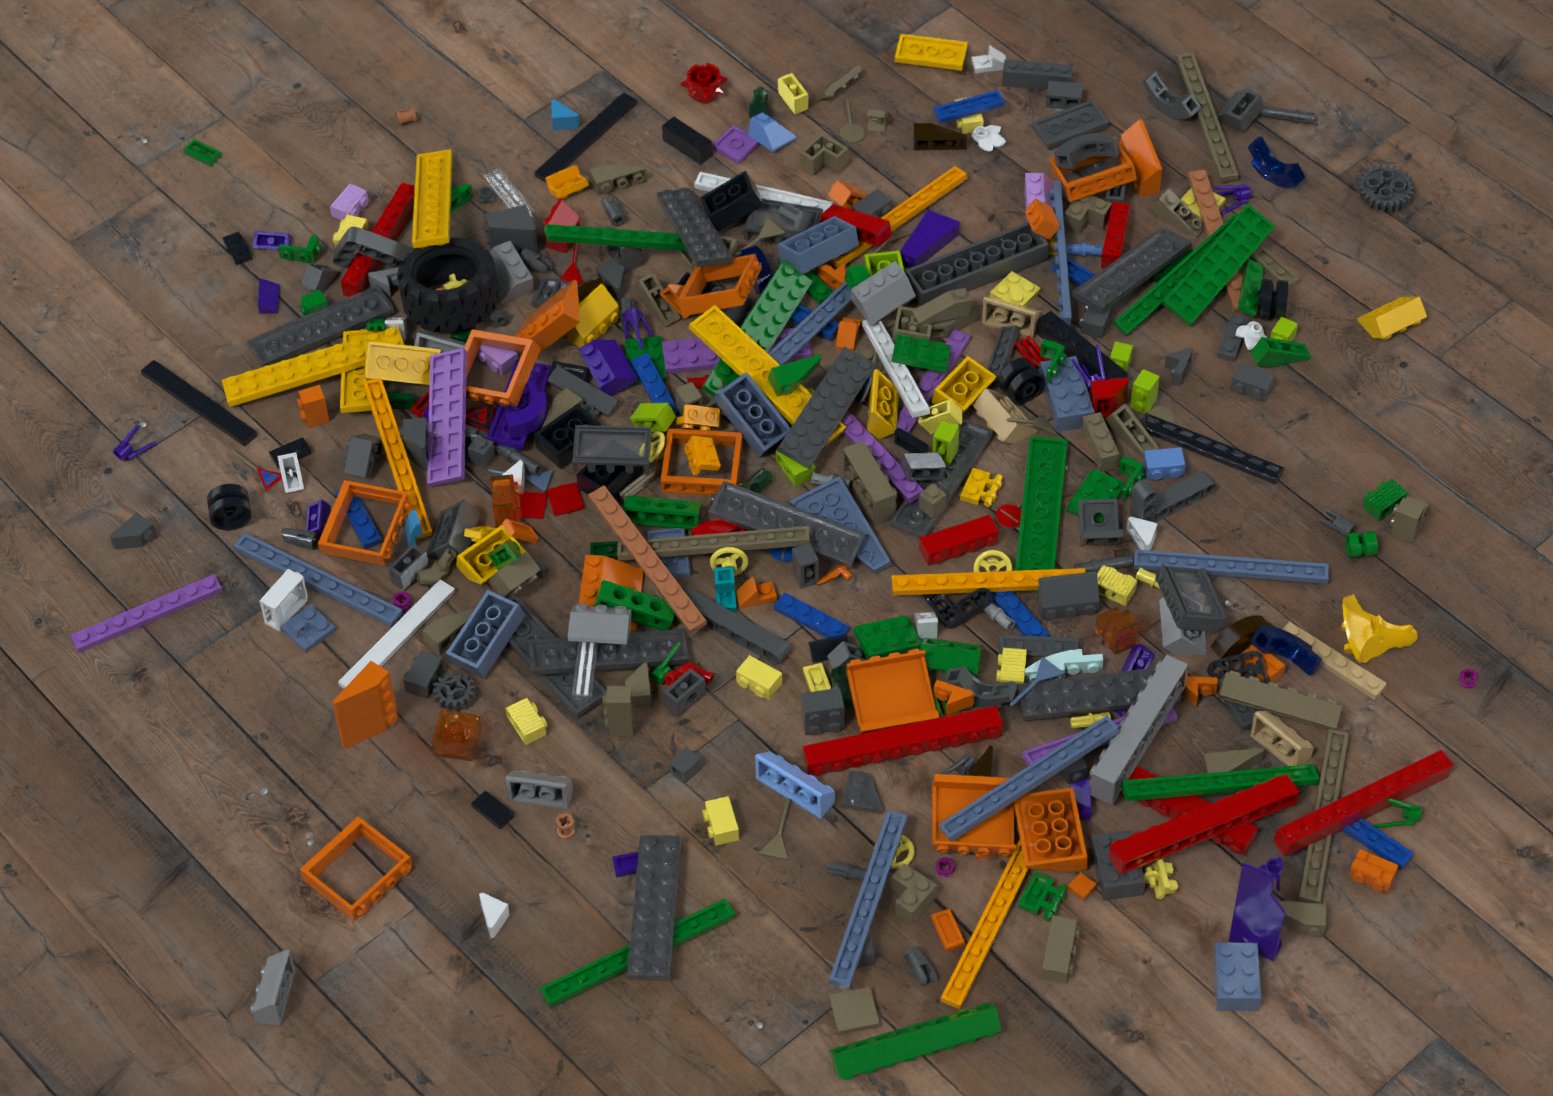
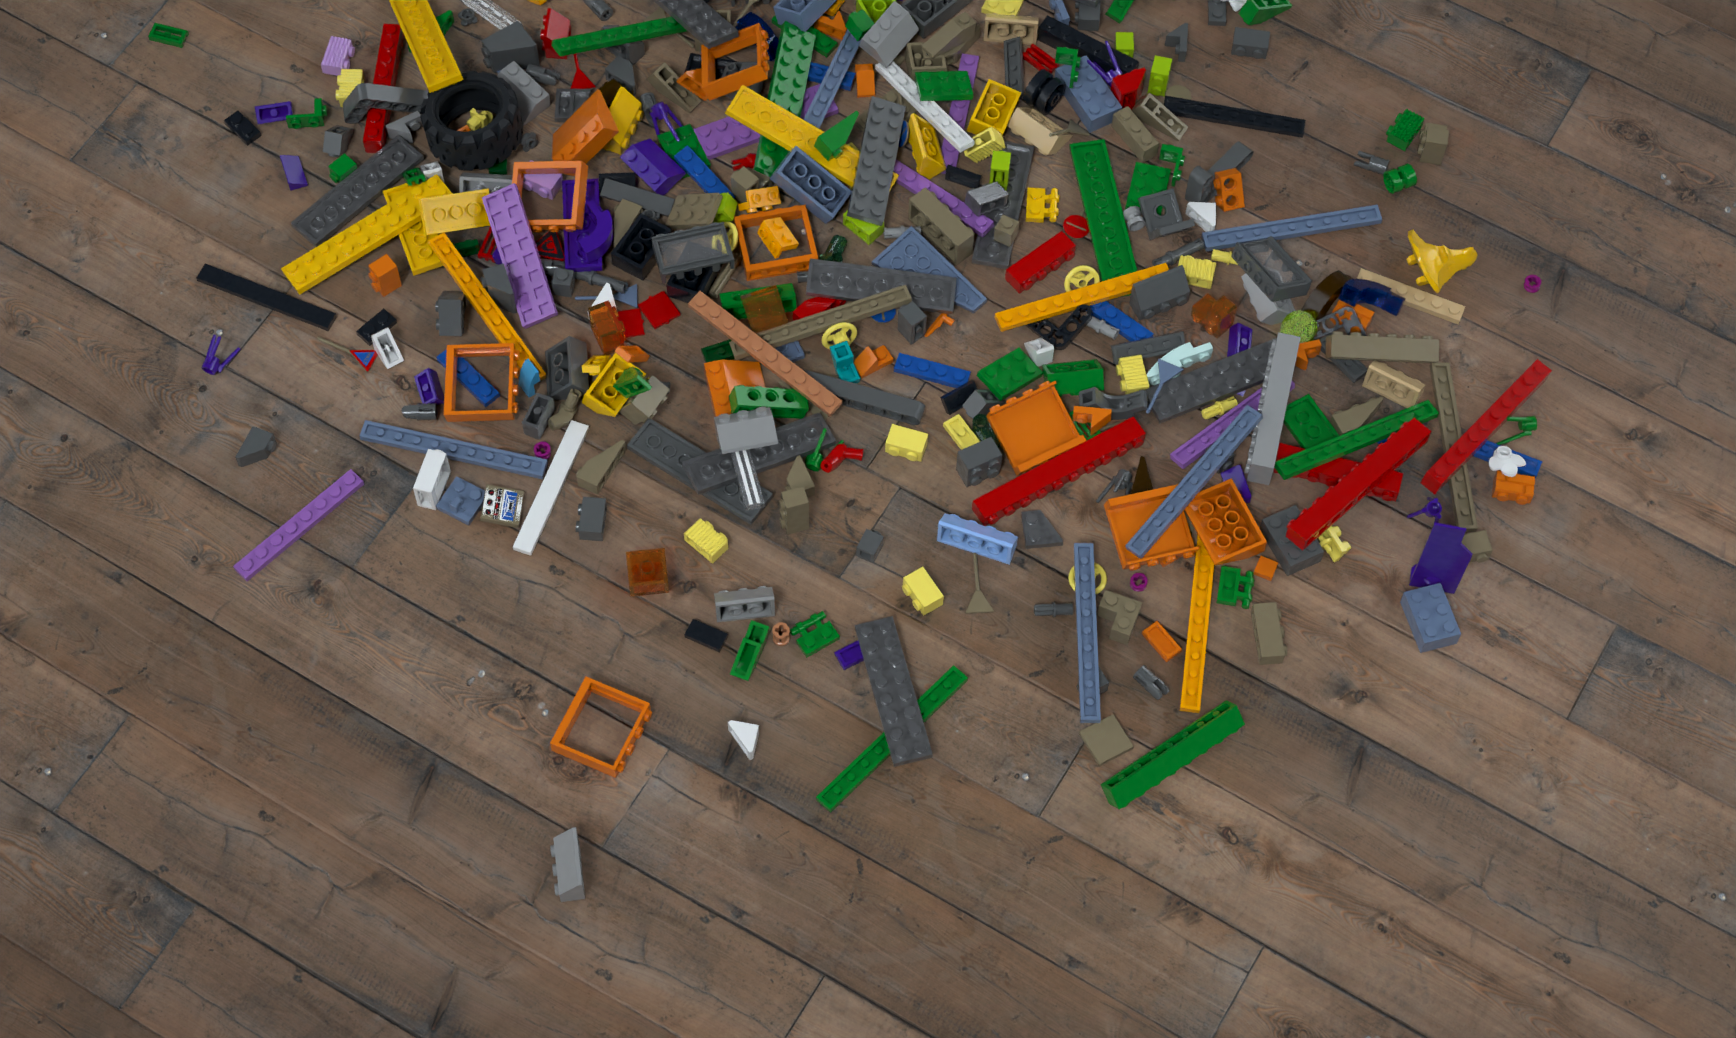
camera: 20 degrees left, 10 degrees up
black wheel [207,484,252,531] -> none
orange slope [332,661,398,748] -> none
dark grey gear [433,671,476,711] -> none
sand blue brick [446,590,525,679] -> none
dark grey brick [663,668,706,716] -> none
medium blue brick [1143,447,1185,480] -> none
none -> tile [480,484,524,528]
none -> dark tan plate [665,193,722,229]
none -> green slope [730,620,772,681]
none -> clear orange brick [740,285,788,333]
none -> green plate [790,611,840,658]
none -> light grey wheel [1123,206,1145,231]
none -> orange brick [1213,168,1245,212]
none -> clear neon green tile [1280,310,1317,343]
none -> green plate [1283,394,1340,449]
none -> white plate [1489,446,1526,477]

